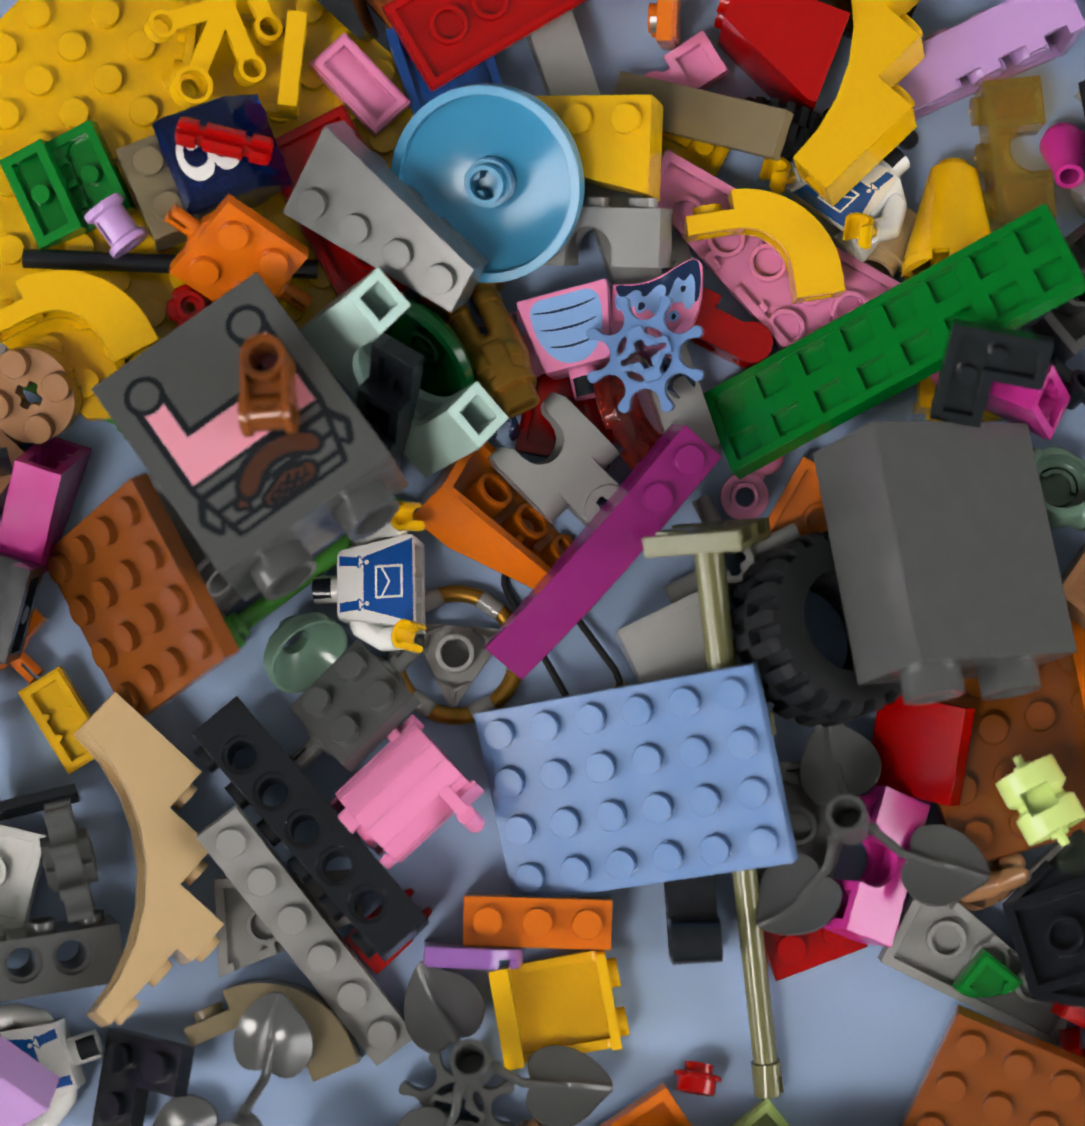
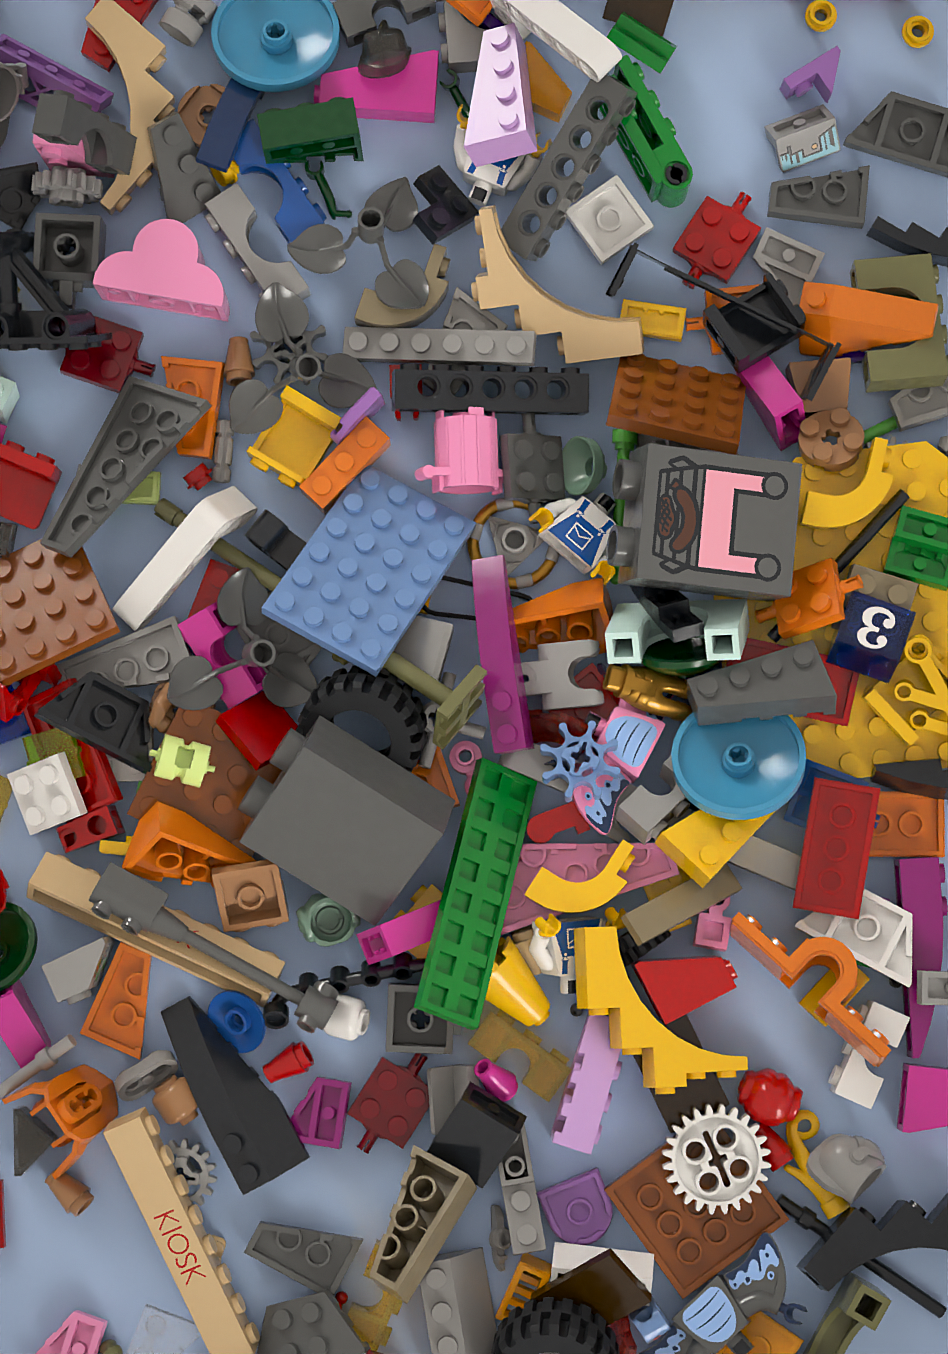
camera: 125 degrees right, 0 degrees up
dark grey gear [39,797,99,923] -> none
lavender bush [84,193,149,259] -> none
red plate [166,284,213,327] -> none
red axle [175,116,274,166] -> none
dark orange piece [238,333,299,438] -> none
bright pink tile [309,32,411,138] -> none
black plate [930,318,1055,428] -> none
green tile [951,947,1024,998] -> none
none -> white beam [112,486,258,632]
none -> light grey axle [212,419,234,483]

